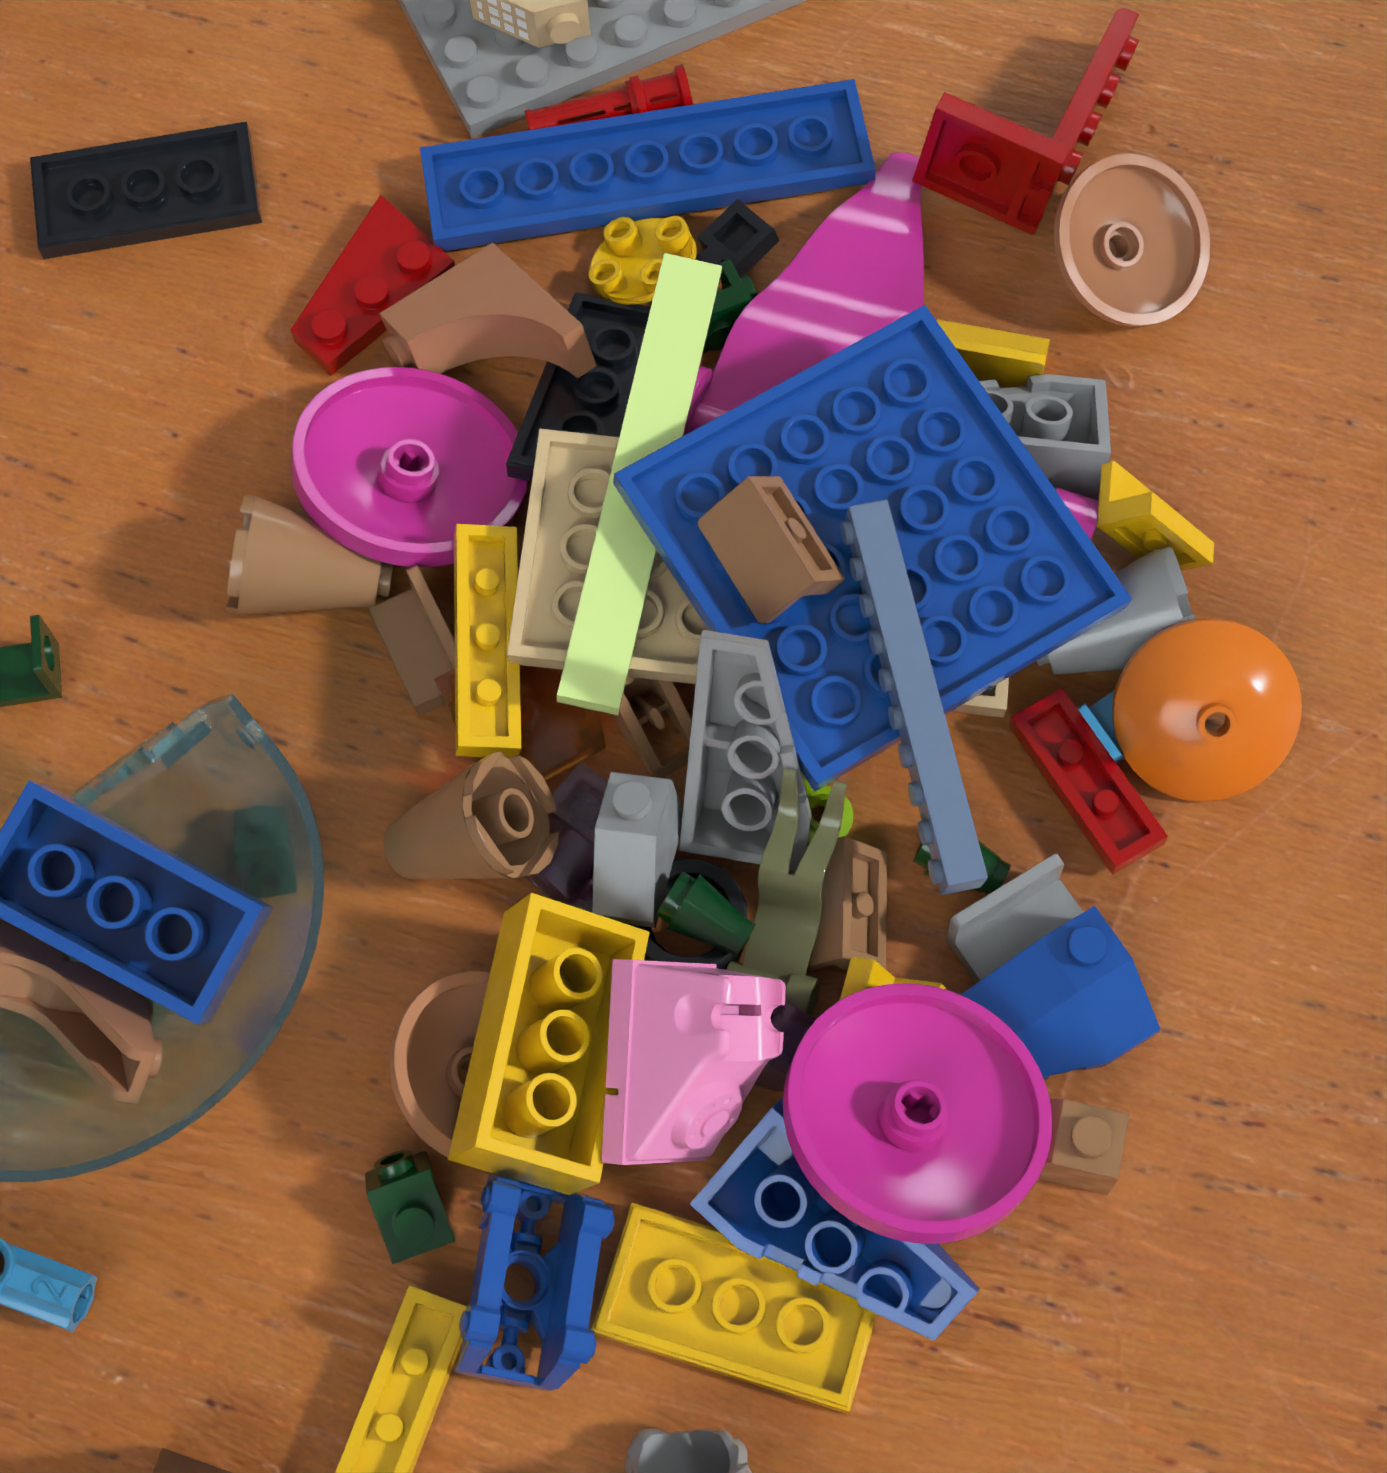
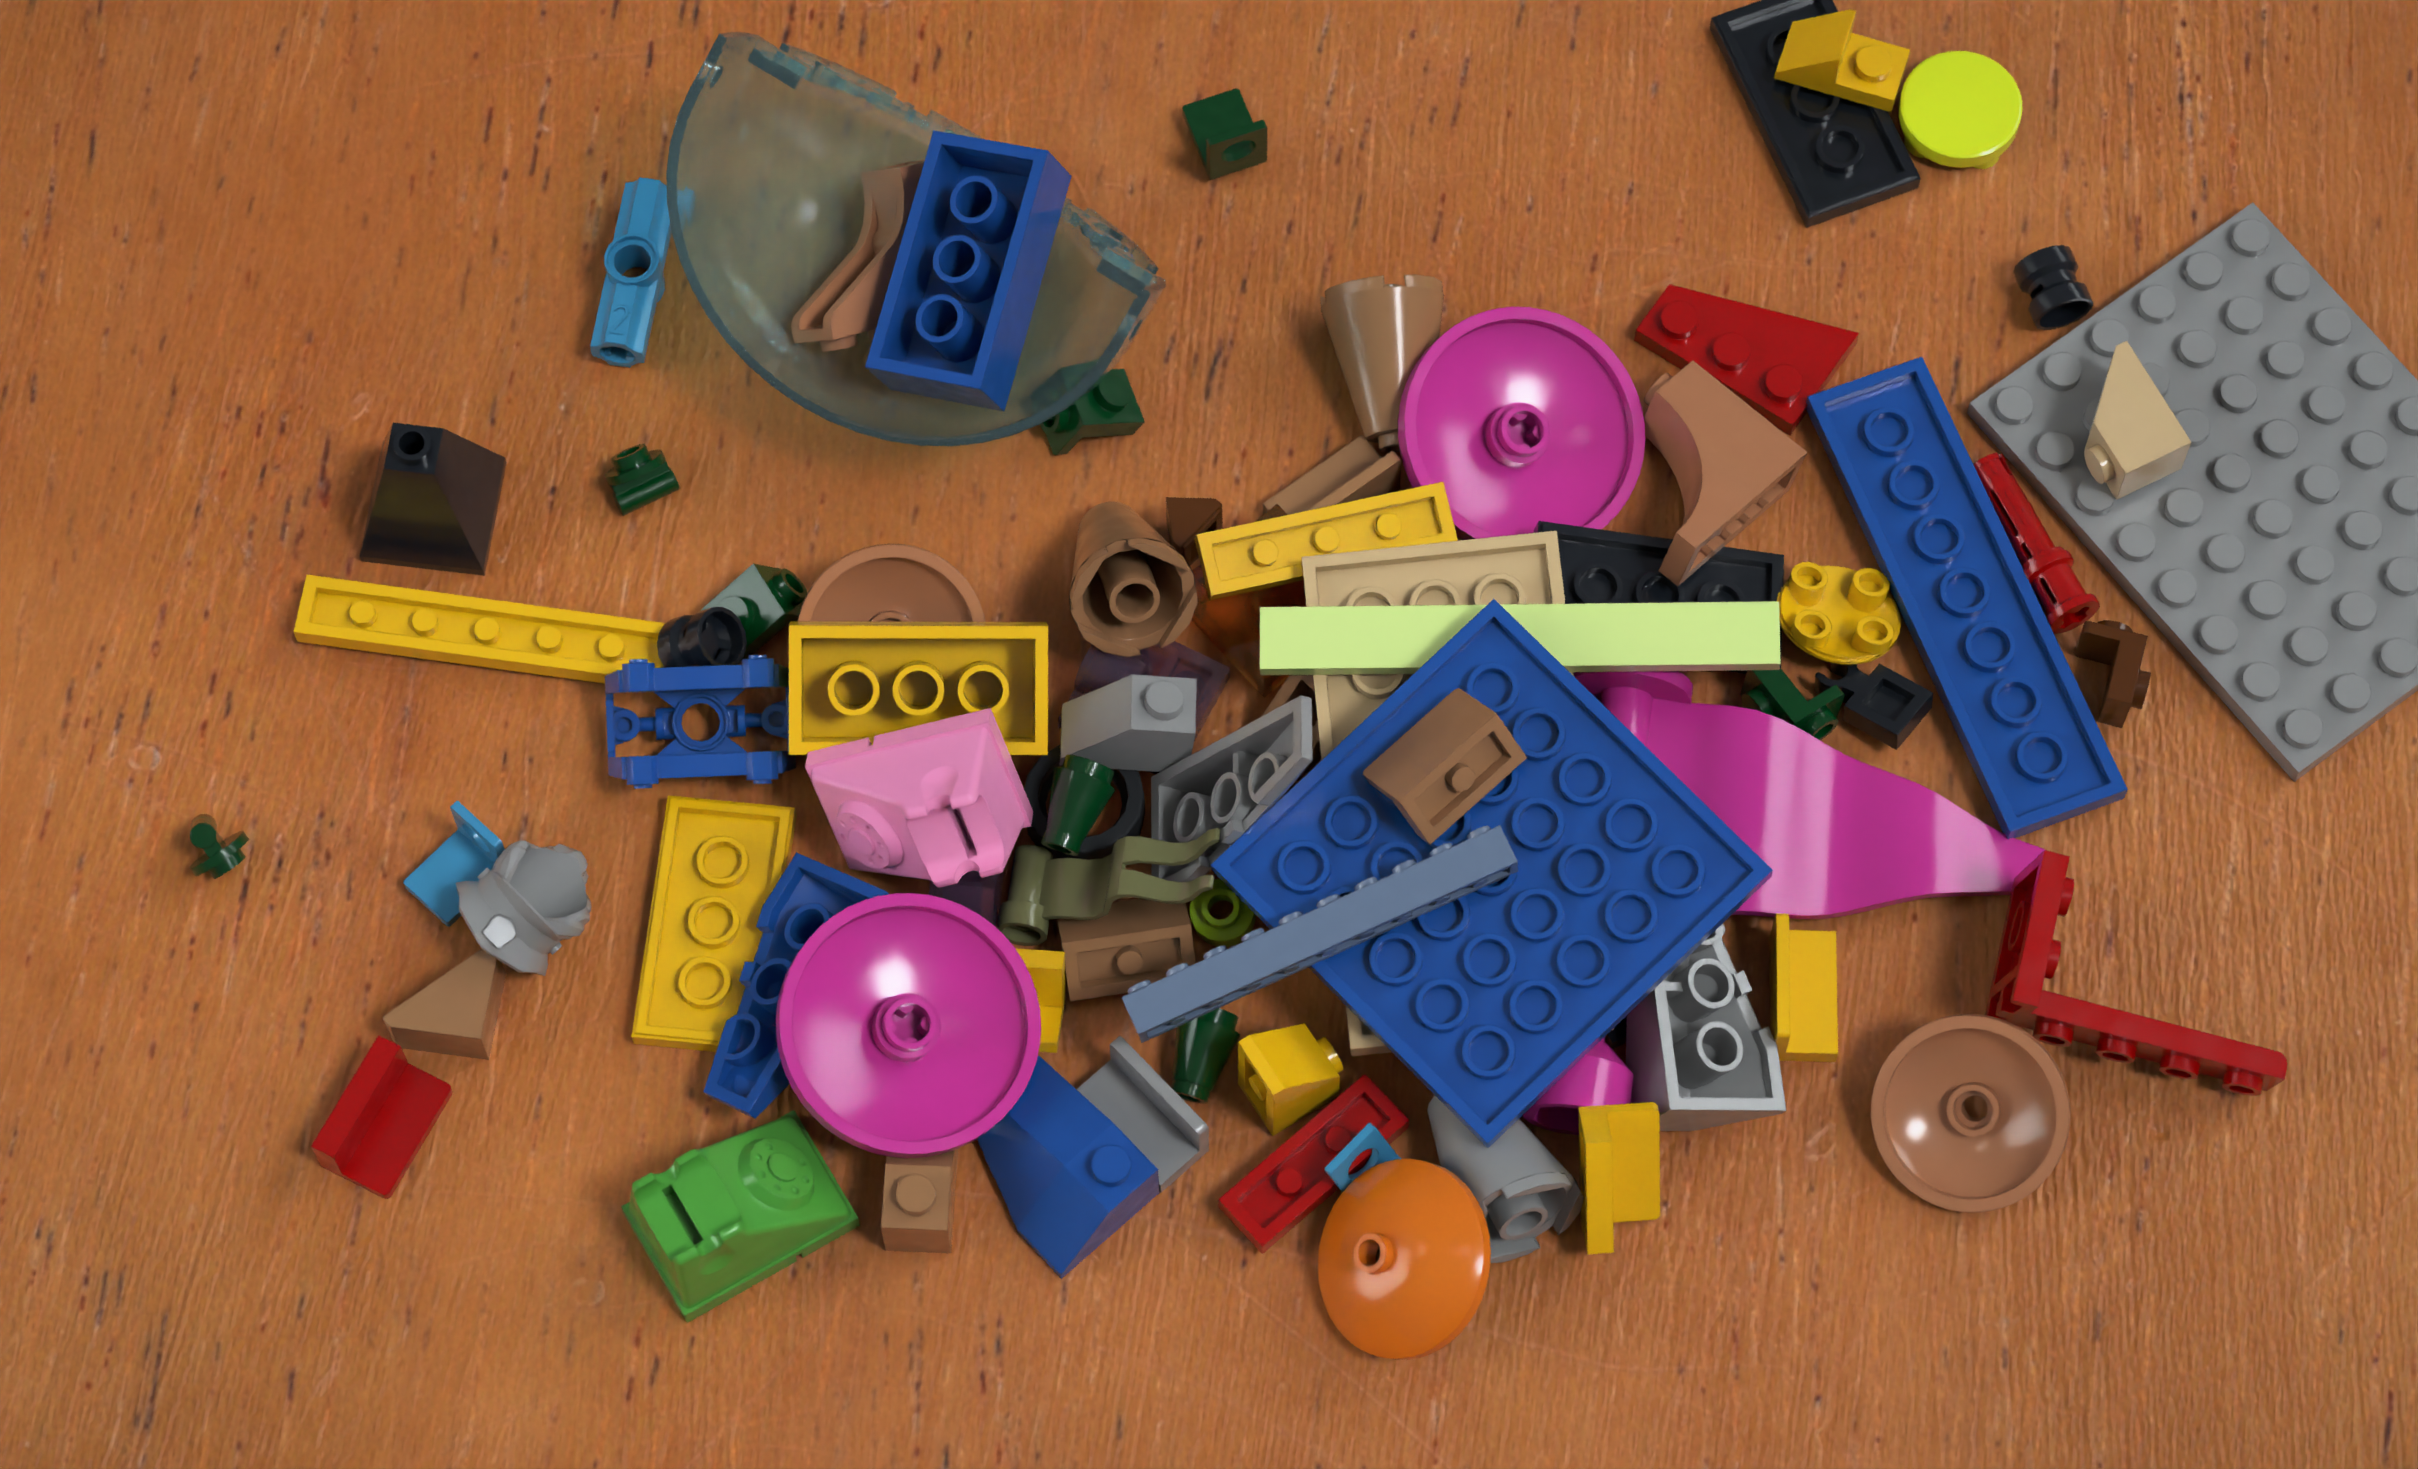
camera: 75 degrees right, 0 degrees up
none -> dark green plate [605,444,680,516]
none -> bright green piece [621,1110,860,1323]
none -> black wheel [657,607,747,667]
none -> reddish brown slope [1166,497,1223,566]
none -> yellow slope [1238,1023,1343,1136]
none -> yellow slope [1774,9,1911,112]
none -> neon yellow tile [1898,51,2023,169]
none -> black wheel [2014,245,2094,330]
none -> reddish brown bracket [2074,620,2151,728]

